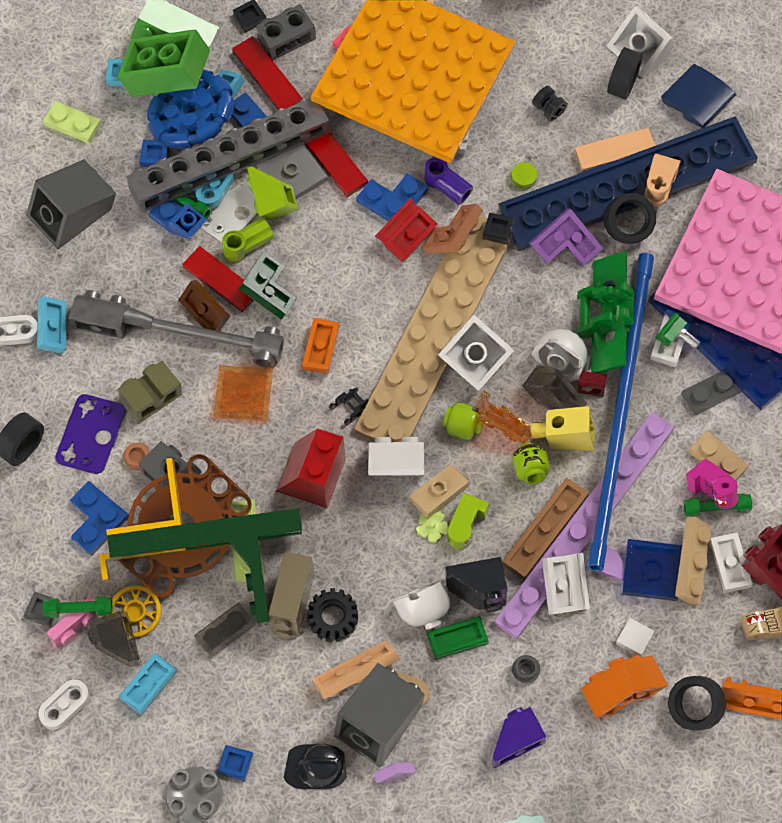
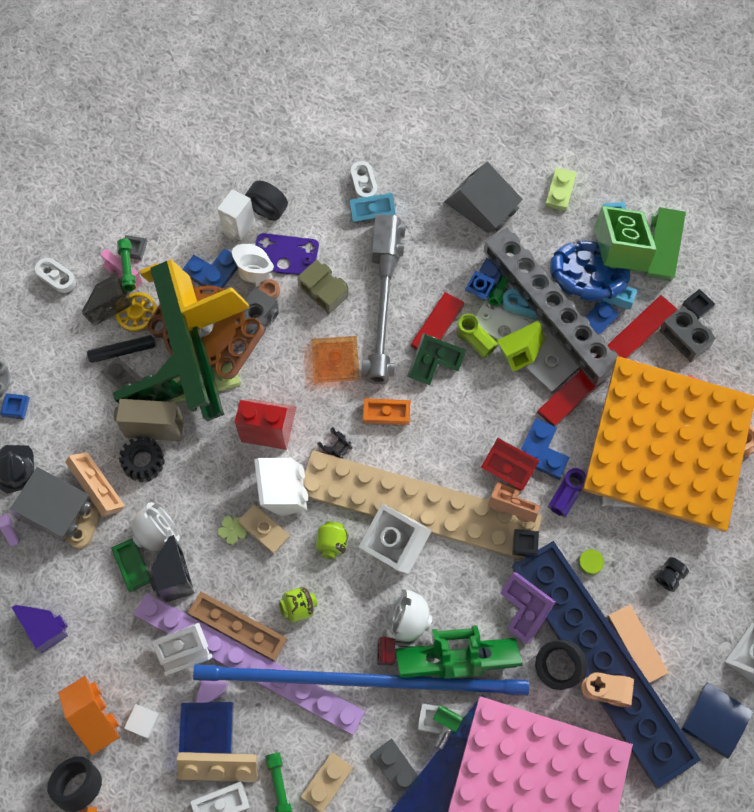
camera: 80 degrees right, 0 degrees up
medium azure plate [119,653,177,716] -> none
blue plate [139,139,169,167] -> none
reddish brown plate [178,280,230,331] -> none
lime leg [448,493,489,550] -> none
clear orange wing [478,390,531,445] -> none
dark grey plate [512,655,540,684] -> none
clear smoke slope [522,365,587,410] -> none
light yellow torso [531,406,595,451] -> none
black tyre [607,47,643,100] -> none
dark pink leg [686,458,739,509] -> none
none -> black axle [87,335,155,363]
none -> white brick [217,189,255,241]
none -> white piece [232,244,274,288]

